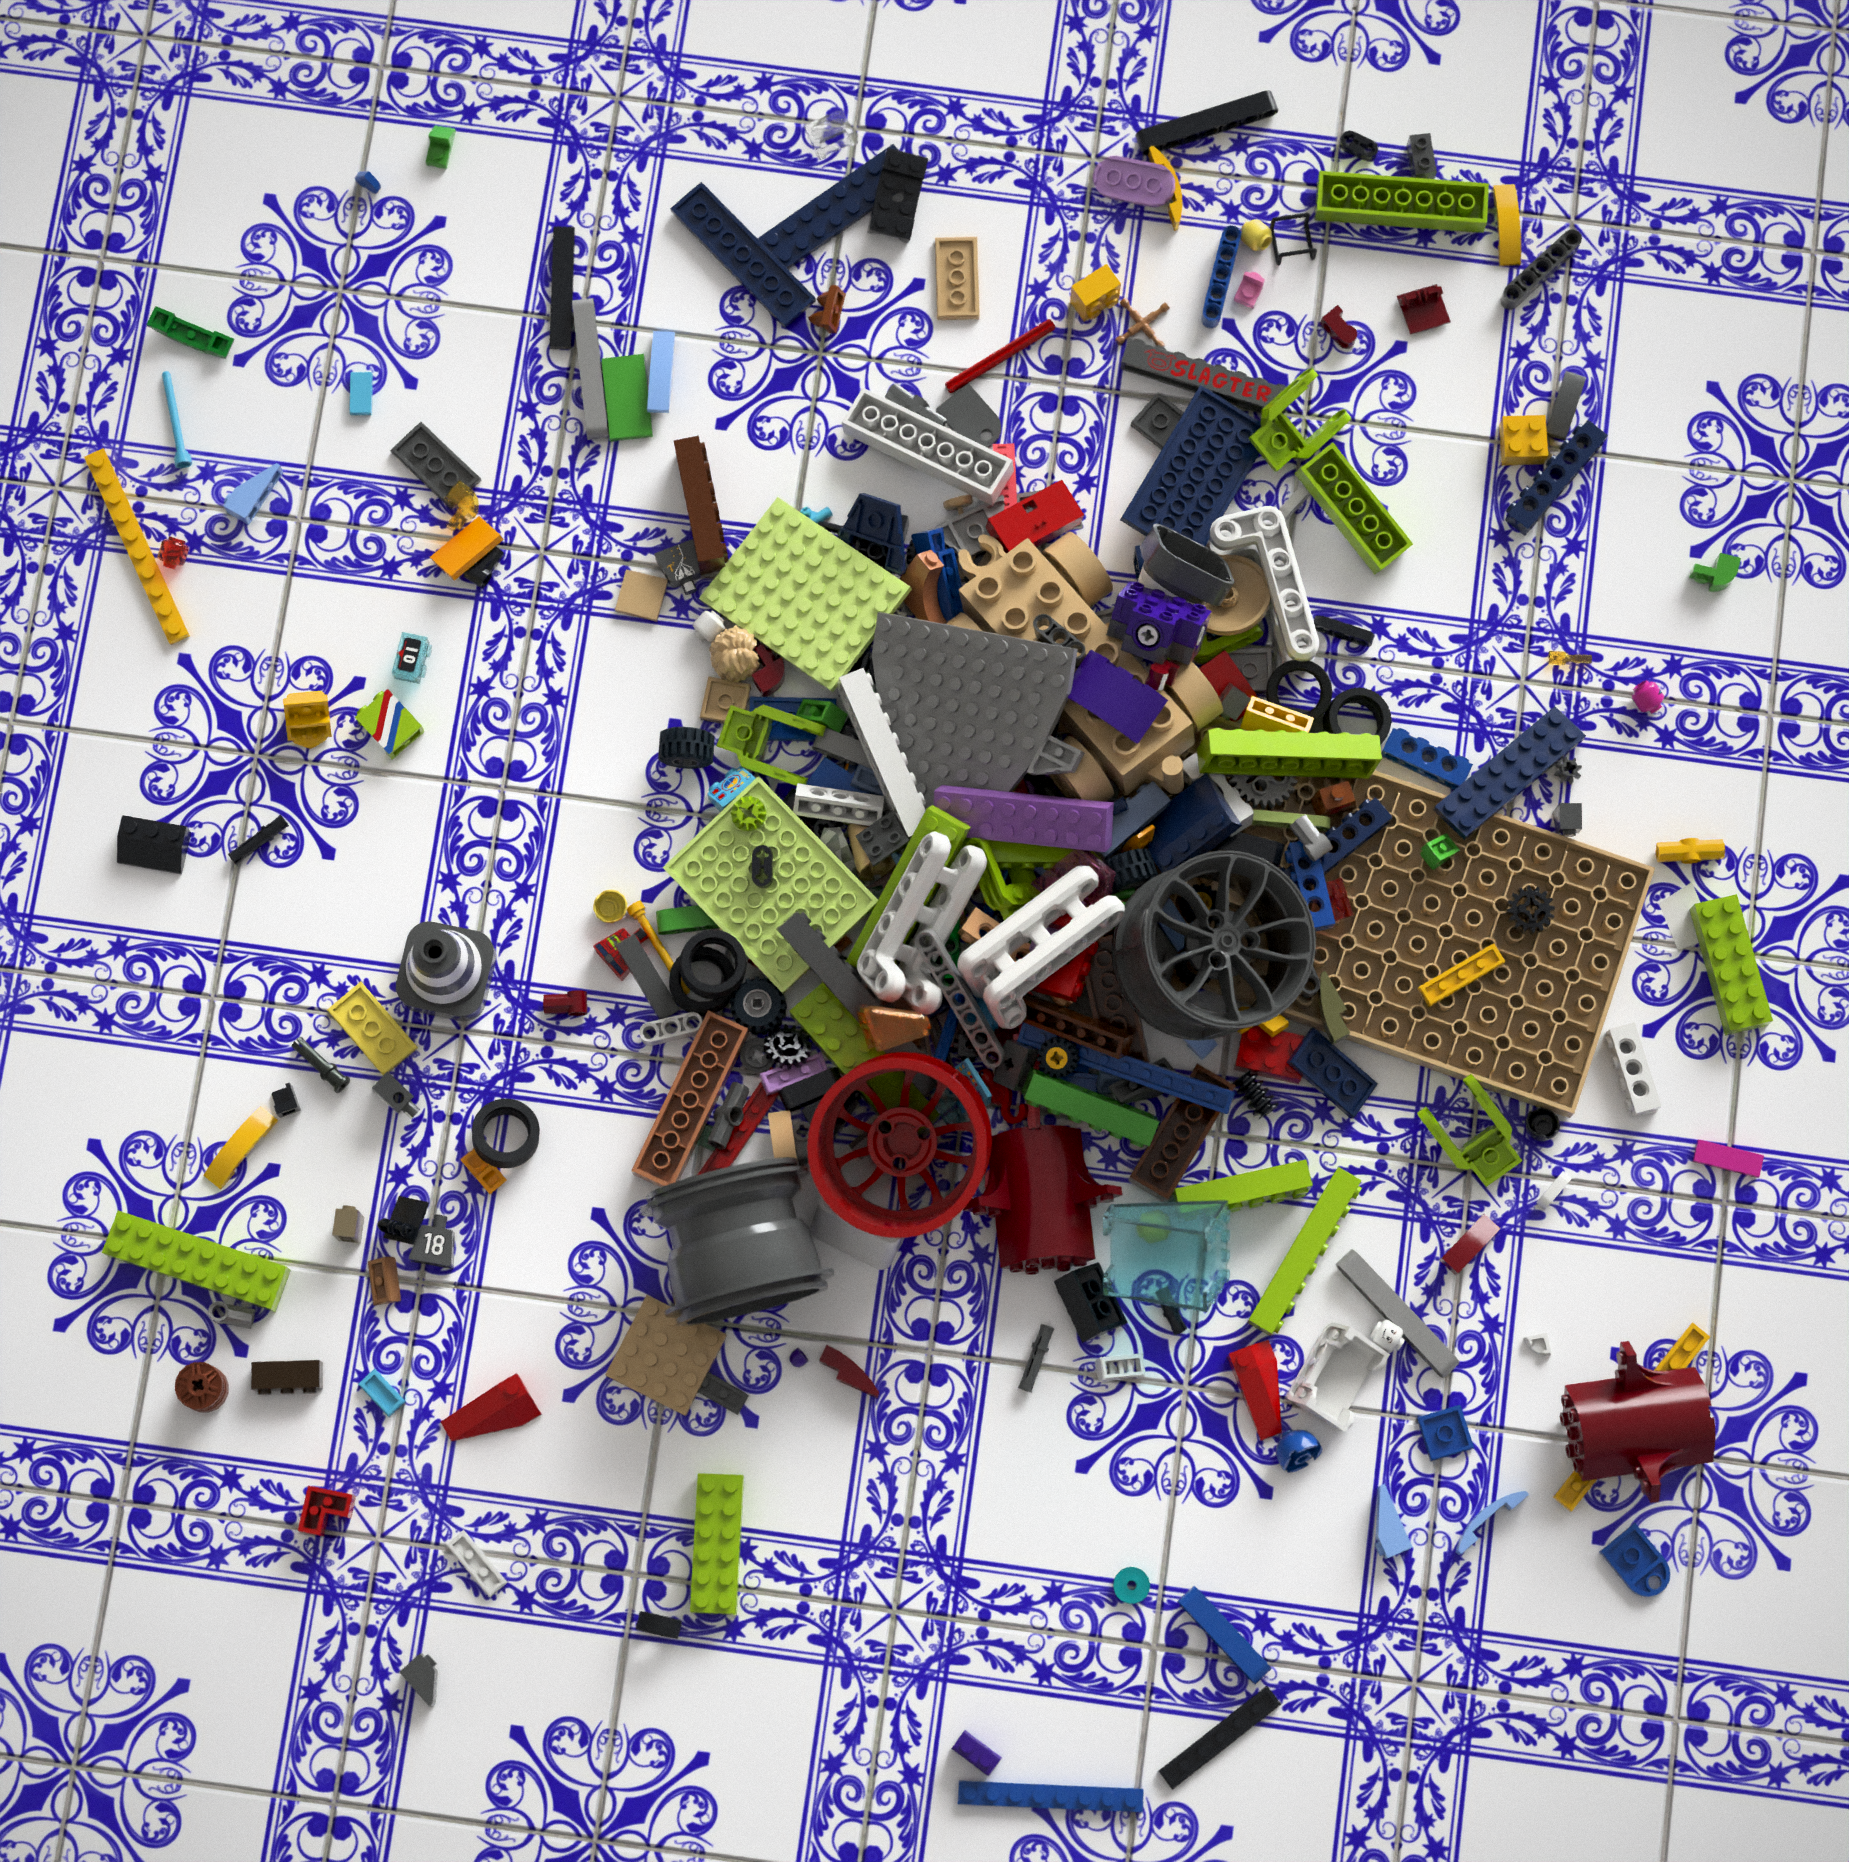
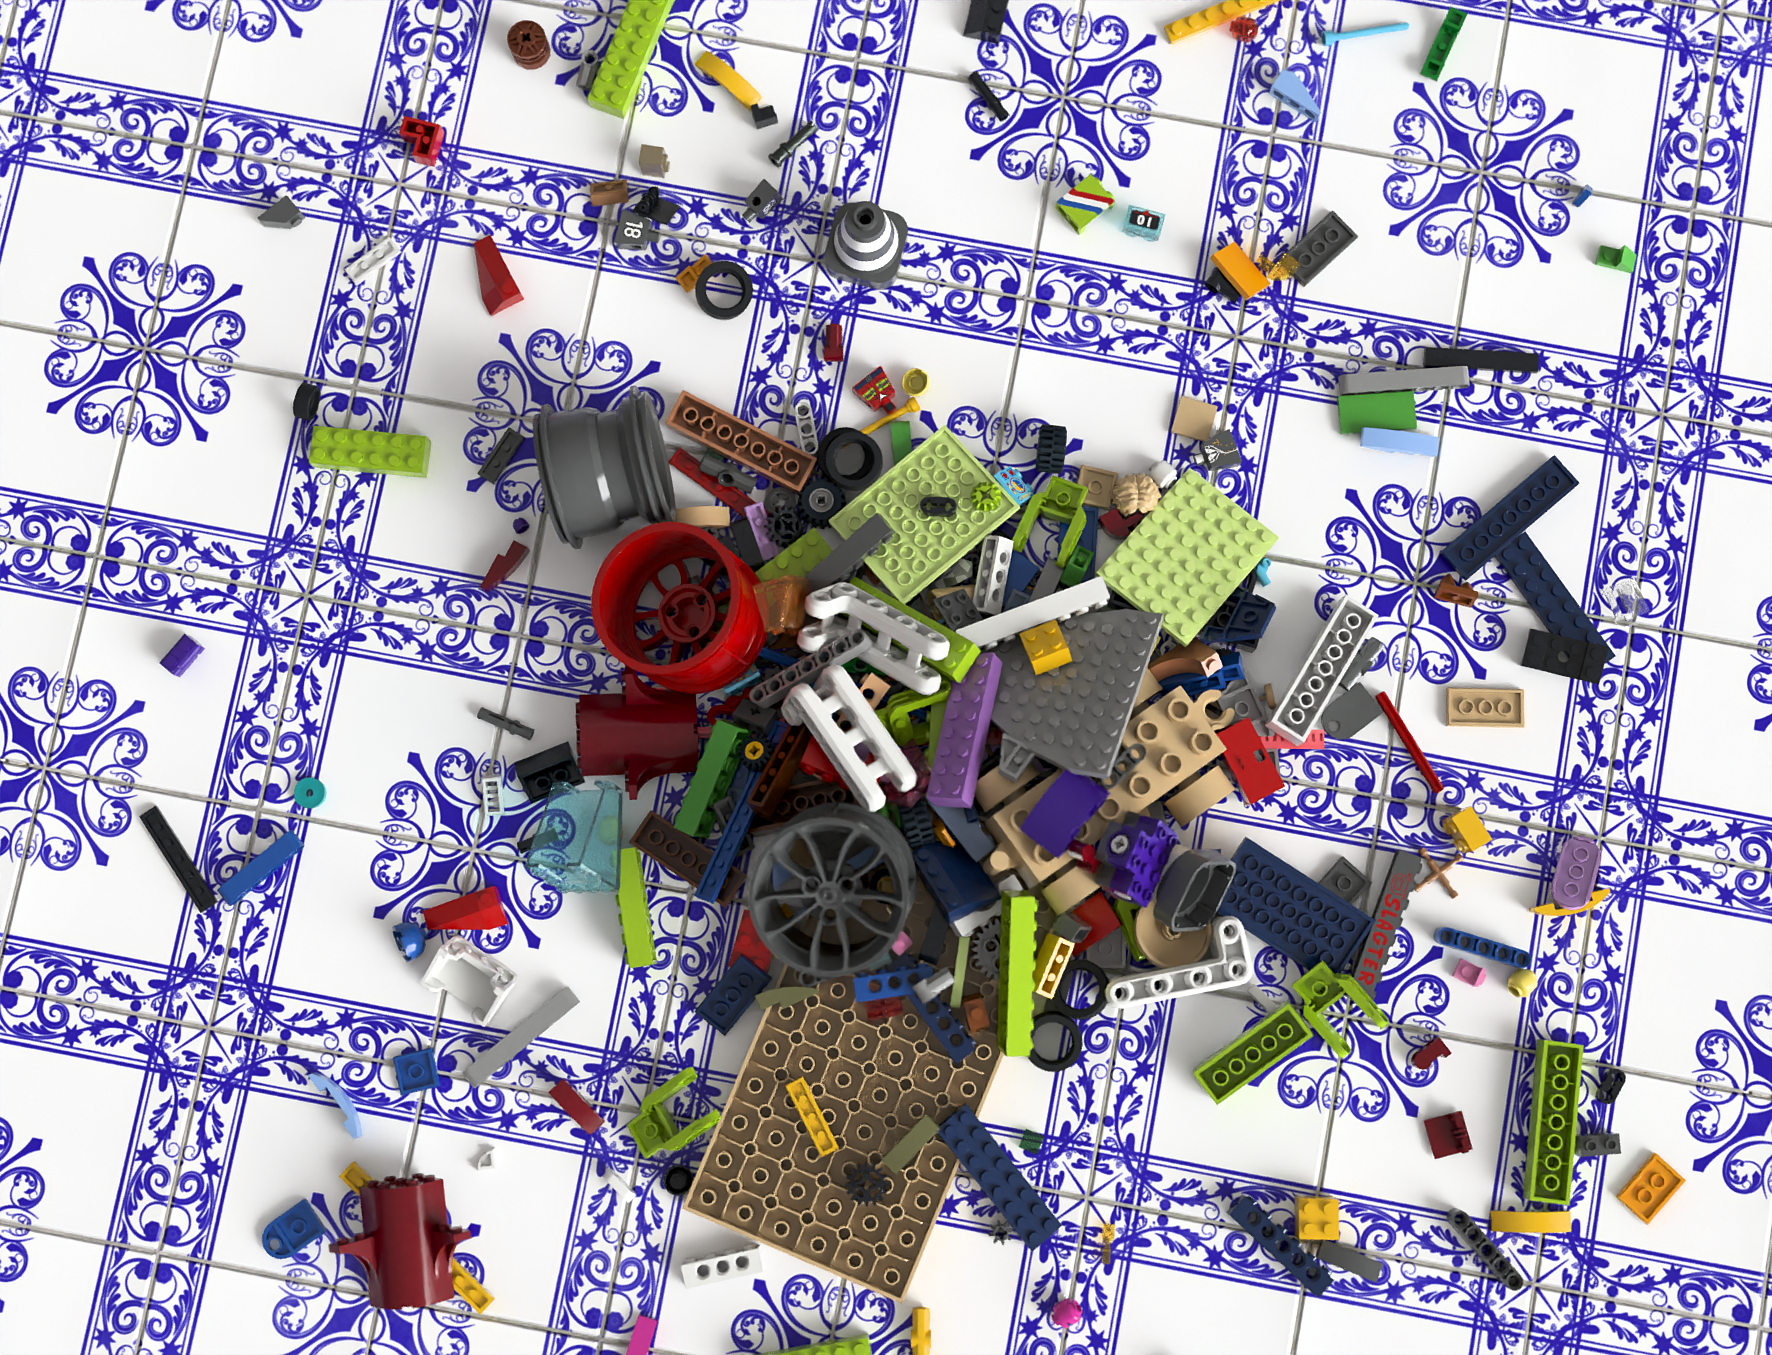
camera: 95 degrees right, 5 degrees up
dark brown brick [251,1360,323,1395] -> none
yellow piece [283,691,332,749] -> none
light yellow tile [327,982,418,1076] -> none
medium azure tile [349,372,373,415] -> none
medium azure tile [358,1369,406,1417] -> none
tan plate [605,1295,727,1416] -> none
dark grey tile [614,934,680,1020] -> none
reddish brown brick [673,435,729,575] -> none
blue plate [958,1781,1144,1812] -> none
black beam [1135,90,1279,156] -> none
black piece [1232,1070,1279,1120] -> none
lime brick [1247,1167,1362,1336] -> none
black piece [1270,213,1317,266] -> none
black beam [1313,615,1375,647] -> none
white head [1370,1320,1405,1353] -> none
light blue slope [1375,1484,1412,1559] -> none
blue brick [1381,728,1473,790] -> none
bright green slope [1420,833,1460,870] -> none
dark grey slope [1553,803,1582,837] -> none
white sticker [1659,882,1700,950] -> none
none -> olive slope [881,1114,940,1175]
none -> clear green tile [1018,1128,1044,1155]
none -> yellow brick [1019,619,1072,675]
none -> light orange tile [1615,1152,1686,1225]

